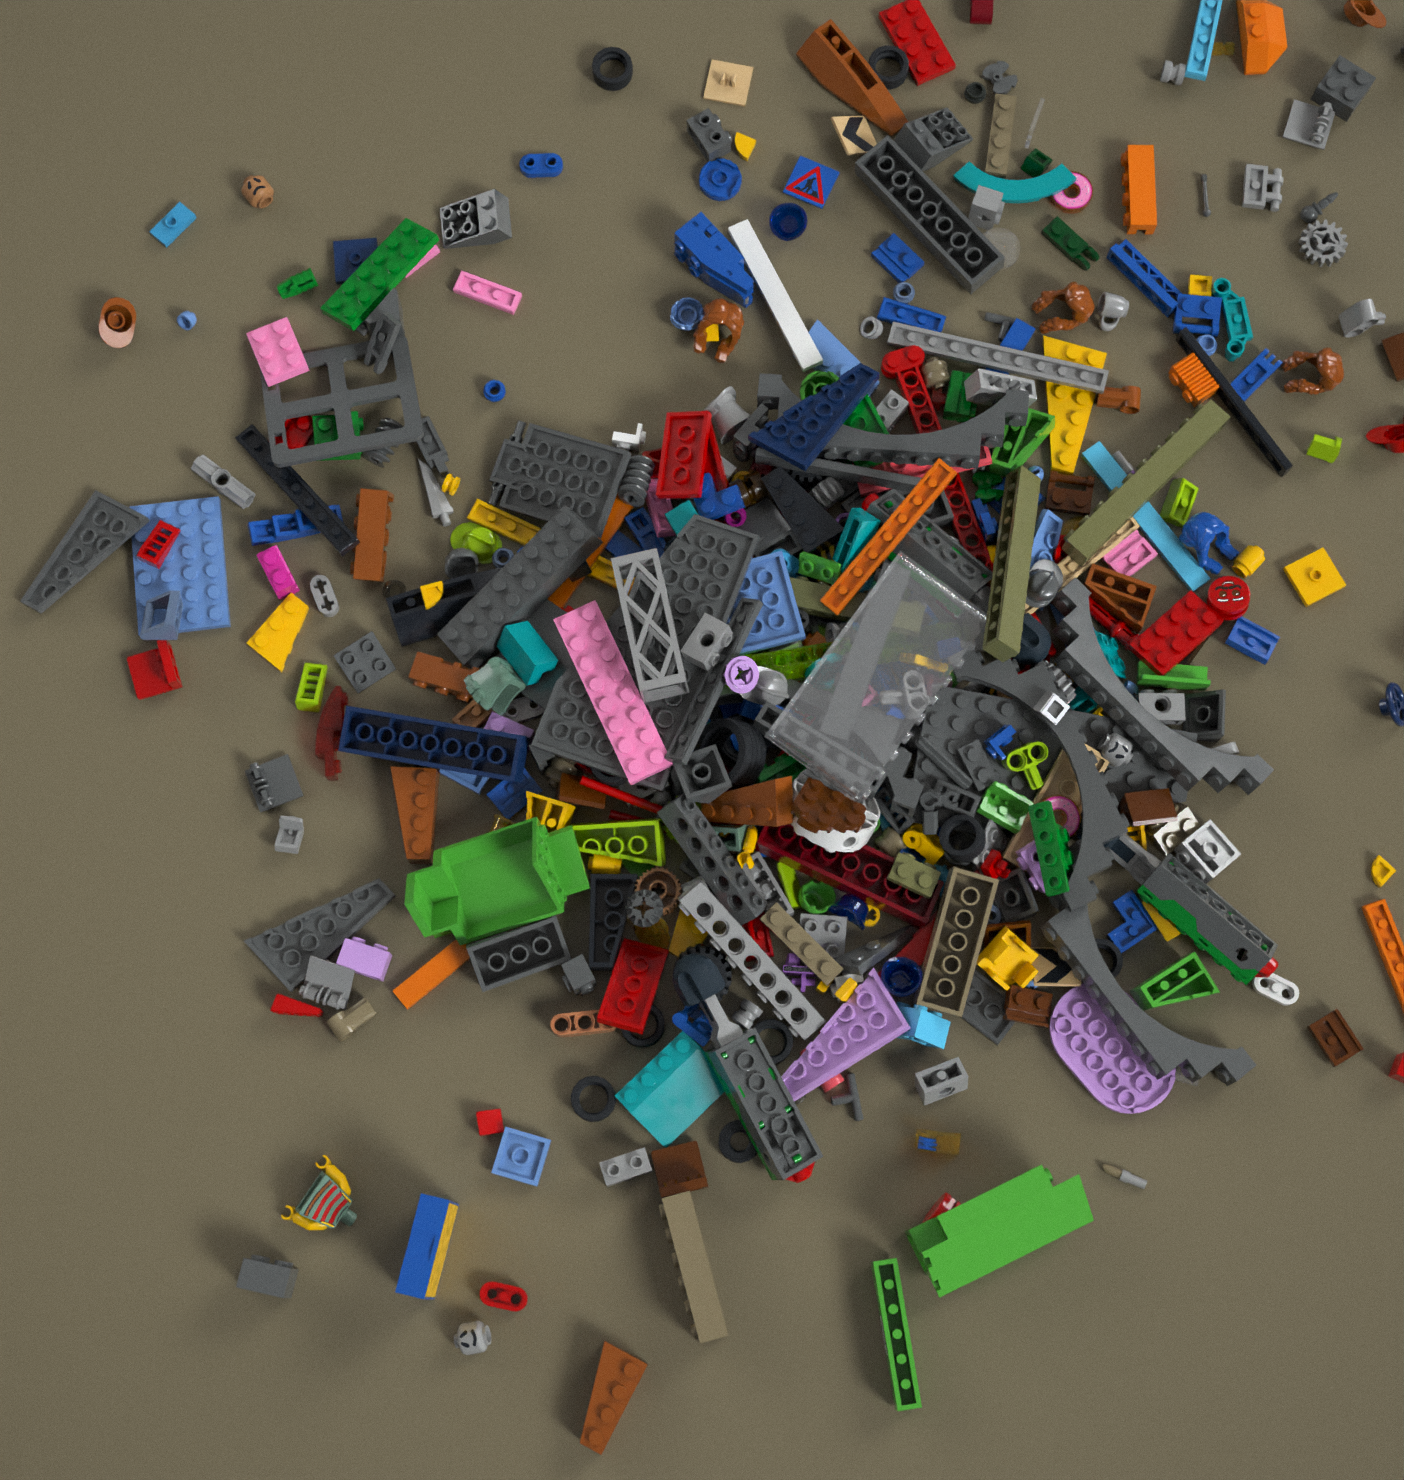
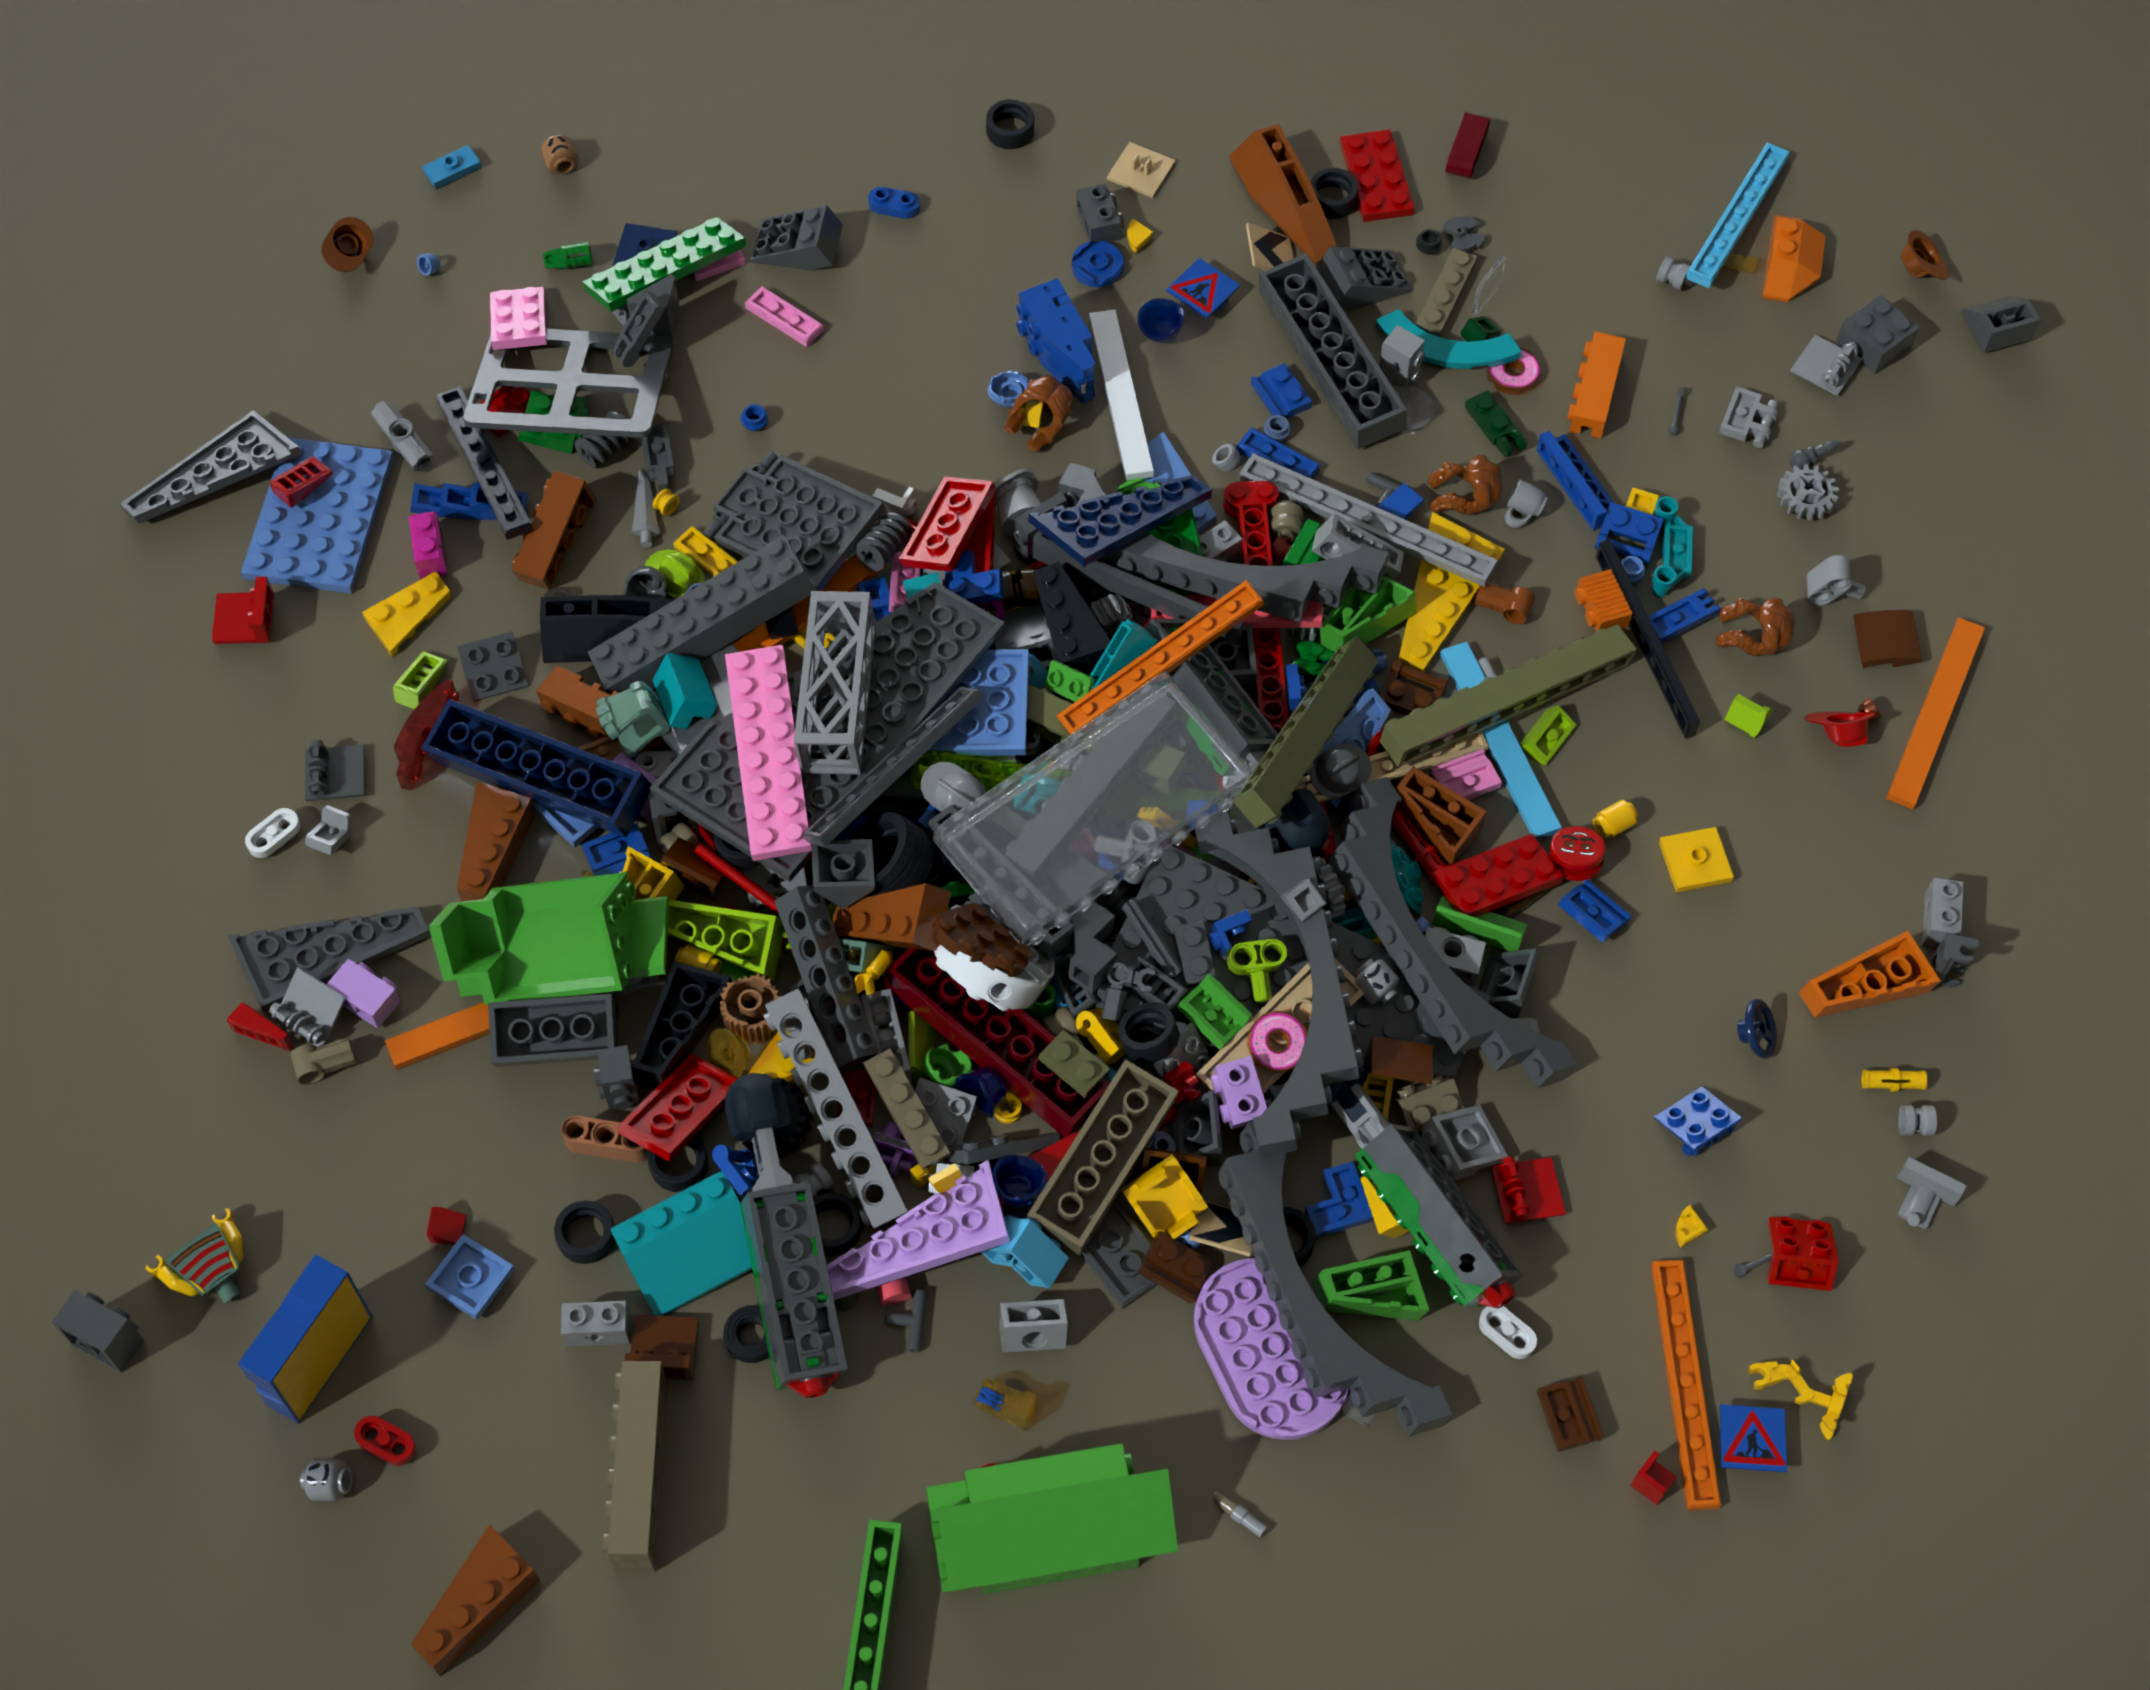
camera: 15 degrees right, 15 degrees down
sand blue tile [140,591,184,640] -> none
light grey beam [310,575,339,617] -> none
yellow tile [420,581,443,610] -> none
dark grey gear [625,889,663,927] -> none
light grey brick [680,613,733,672] -> none
lavender gear [723,656,759,694] -> none
green bracket [1028,800,1074,897] -> none
blue hair [1179,512,1239,575] -> none
none -> white plate [245,808,300,858]
none -> red hinge [1491,1156,1566,1224]
none -> blue hinge [1654,1086,1742,1157]

